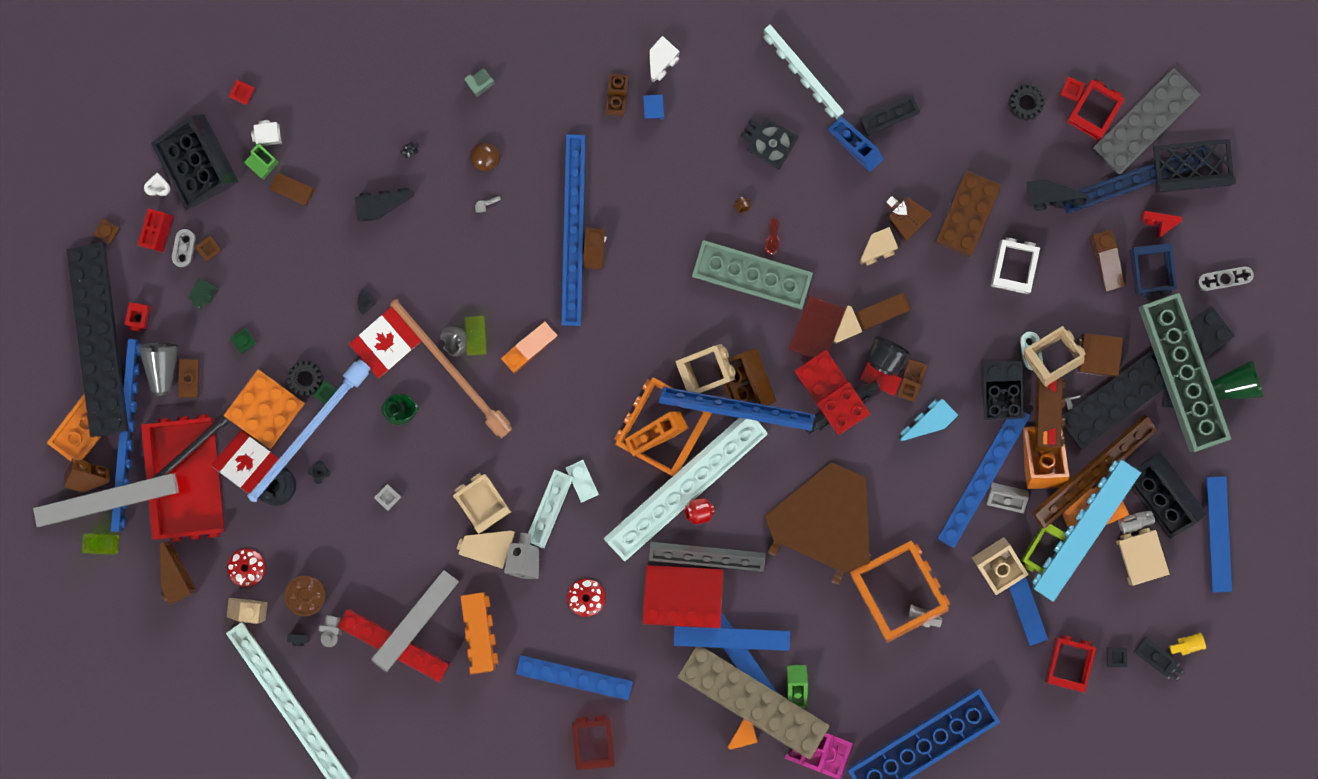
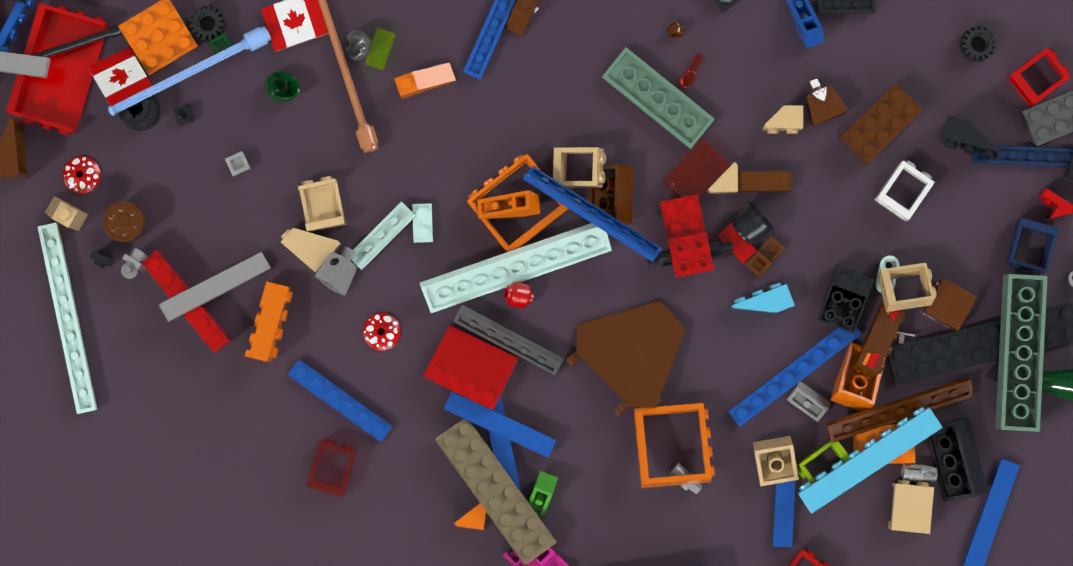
camera: 25 degrees right, 0 degrees up
red plate [1060,77,1085,102] -> none
slope [1089,229,1124,292] -> none

